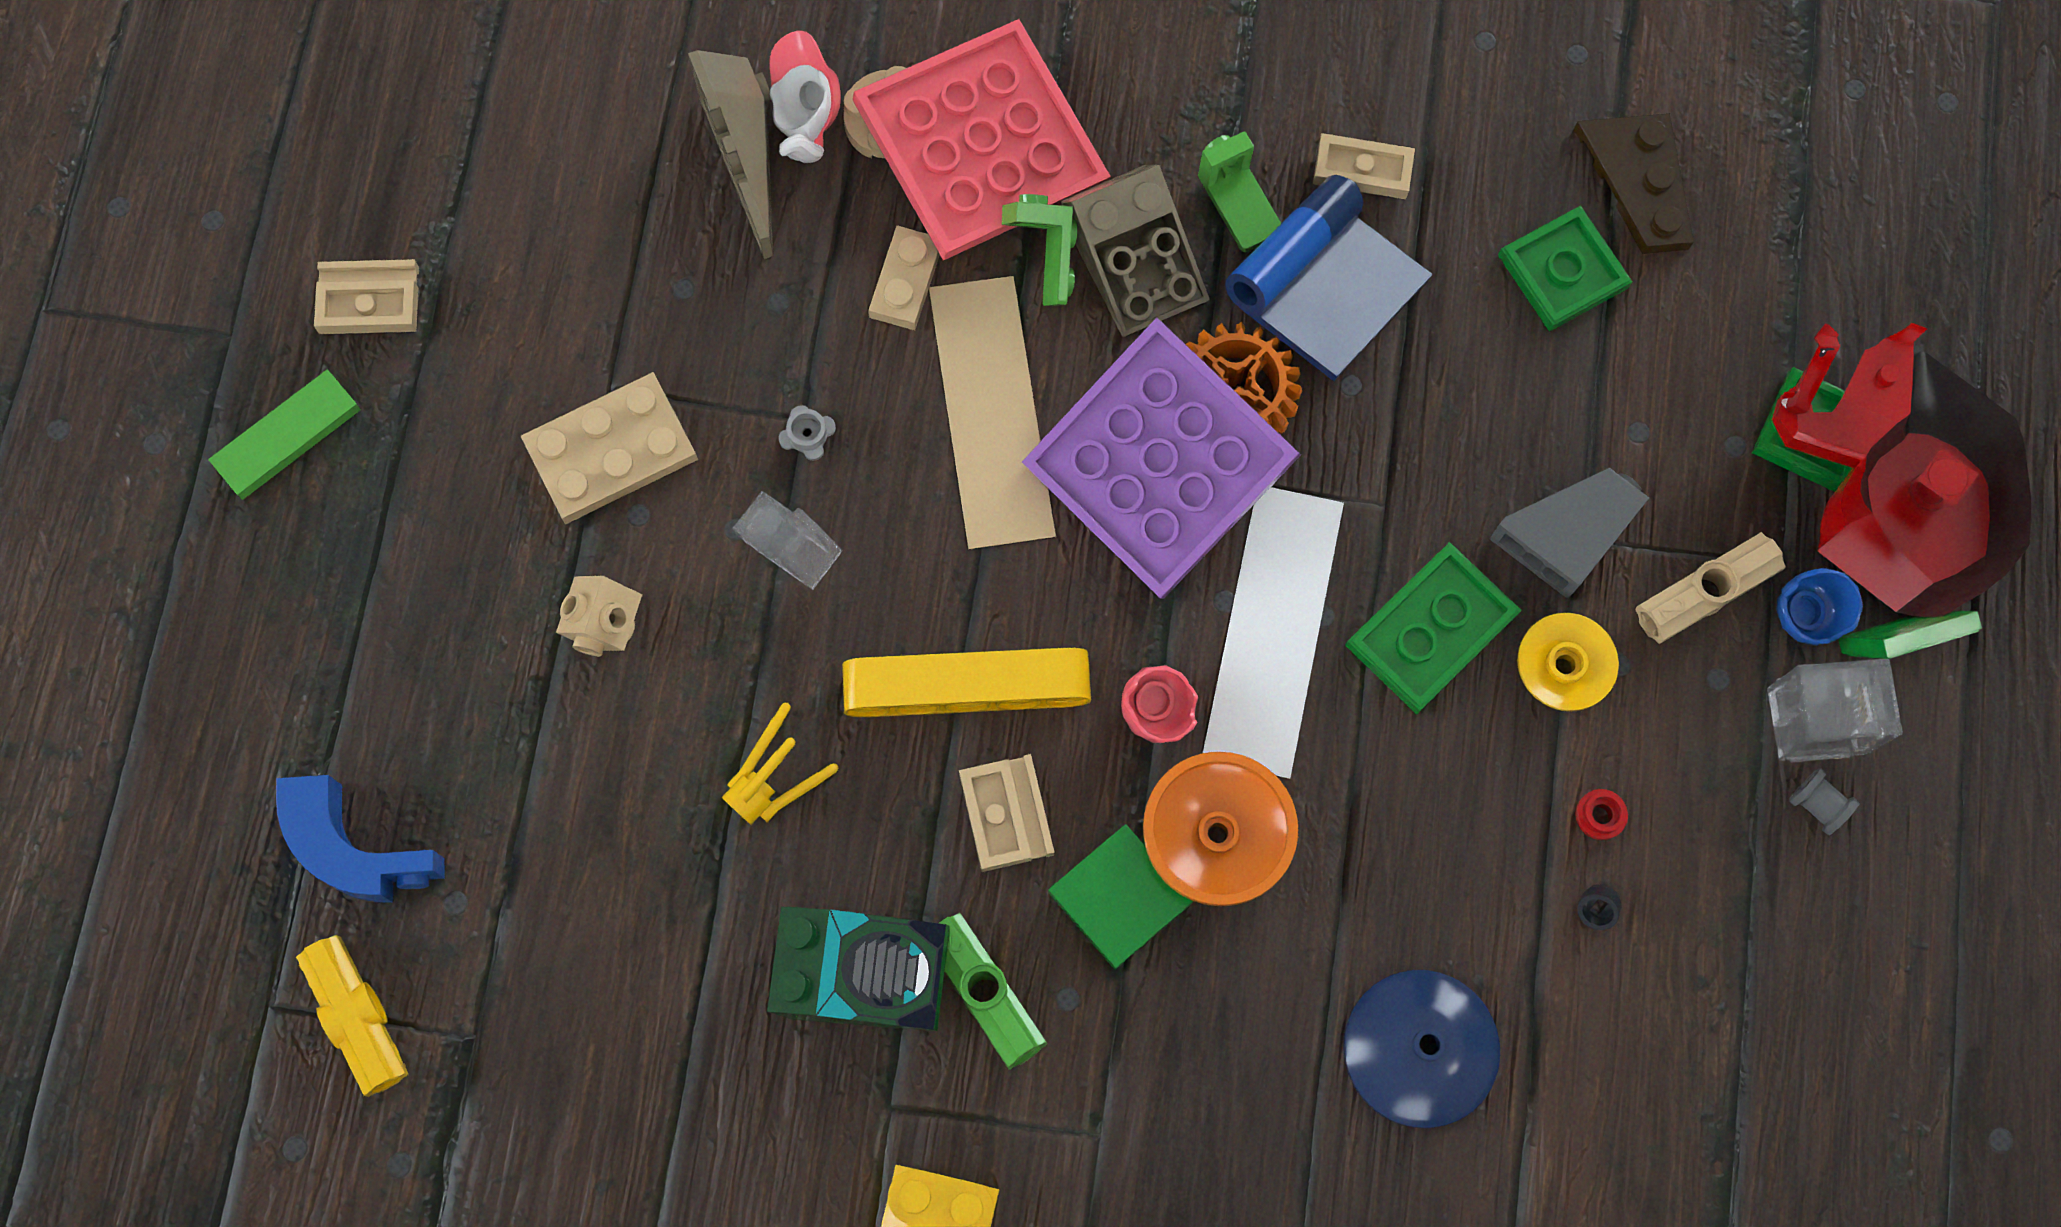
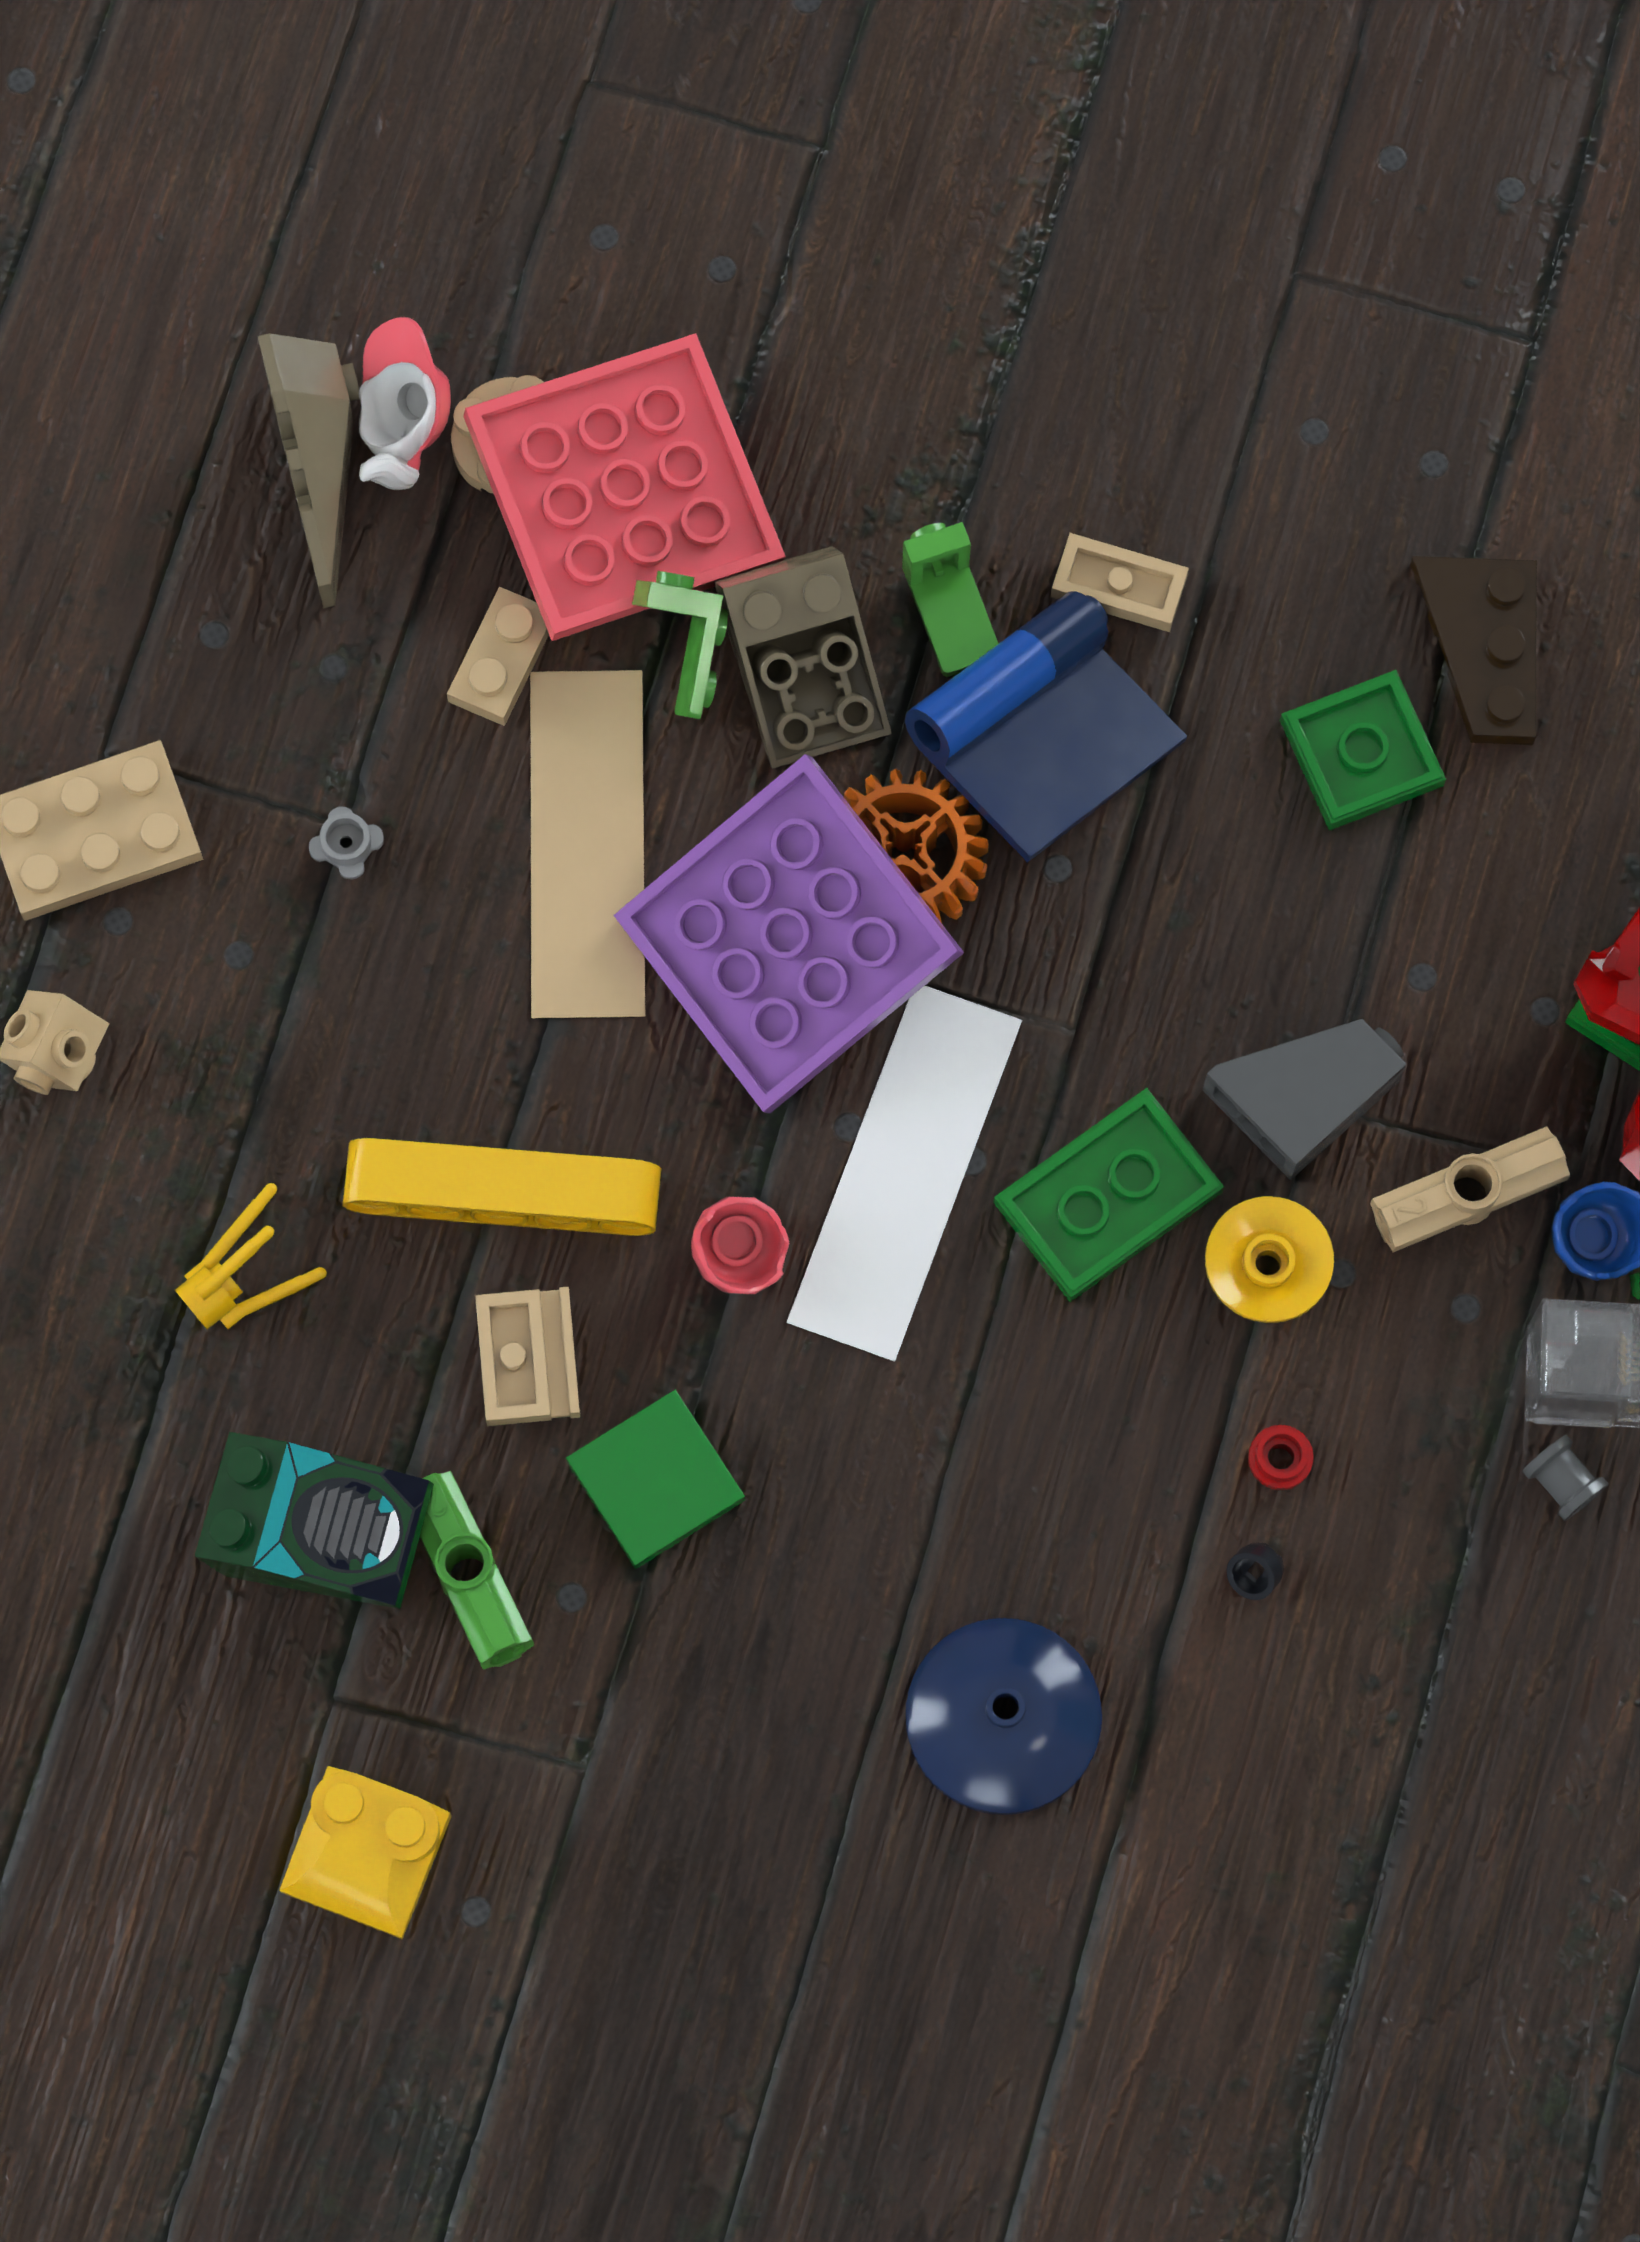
camera: 10 degrees right, 0 degrees up
clear slope [732,491,842,590] -> none
orange dish [1143,752,1298,906] -> none

